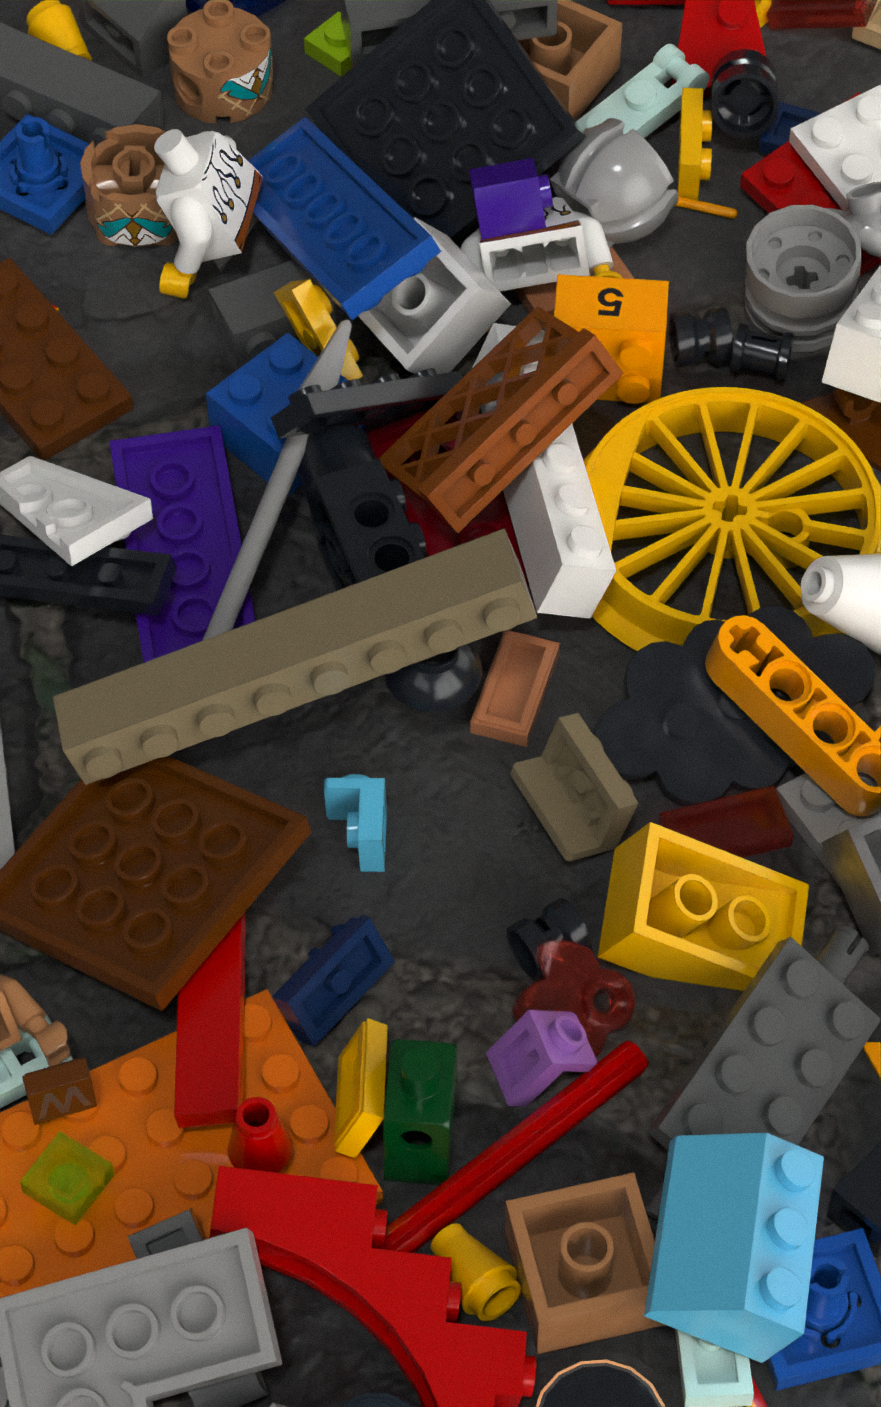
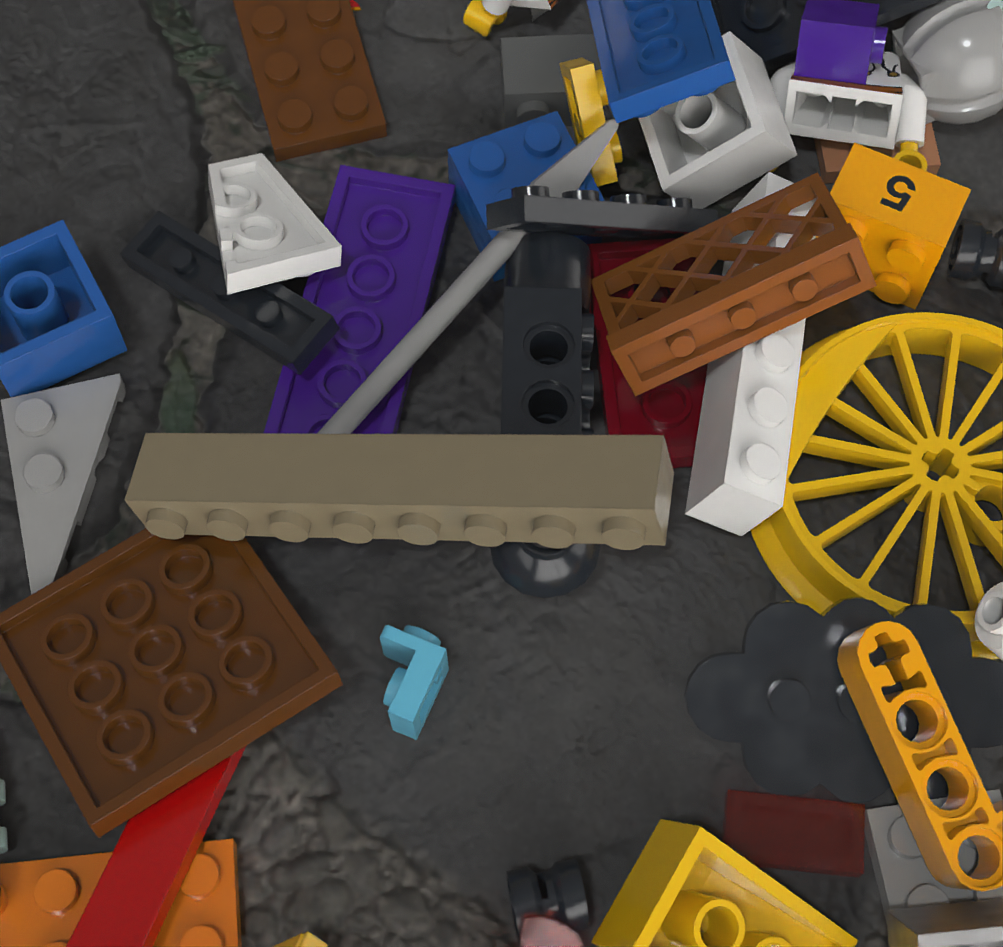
camera: 20 degrees right, 10 degrees up
dark blue plate [272,915,395,1047] -> none
nougat tile [470,630,560,747] -> none
dark tan bracket [510,713,638,861] -> none

